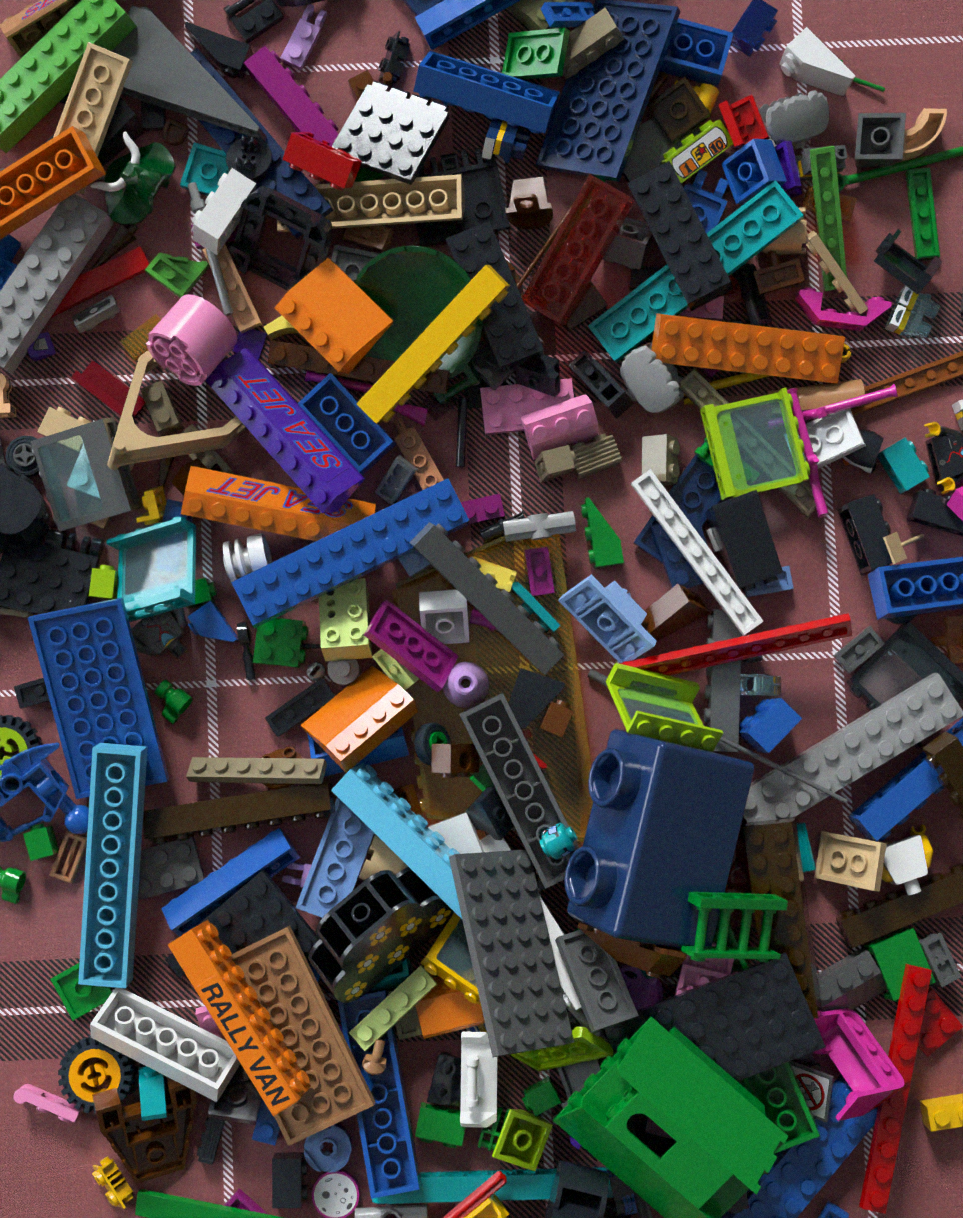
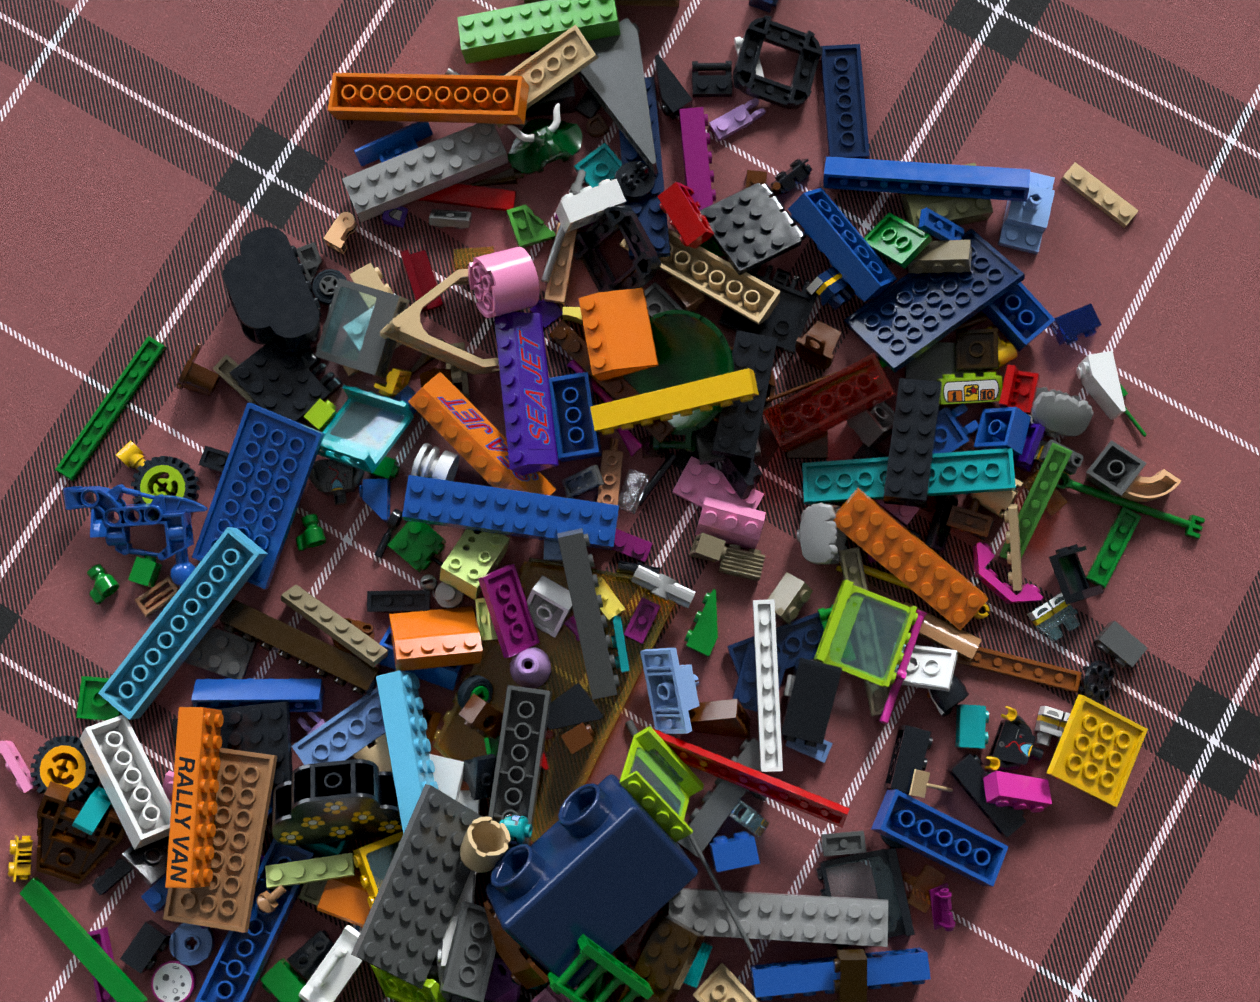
camera: 35 degrees right, 5 degrees down
dark tan brick [140,380,184,437] -> none
black slope [568,349,634,419] -> none
dark pink piece [766,384,898,430] -> none
none -> tan cylinder [460,817,511,873]
none -> clear plate [618,469,650,514]

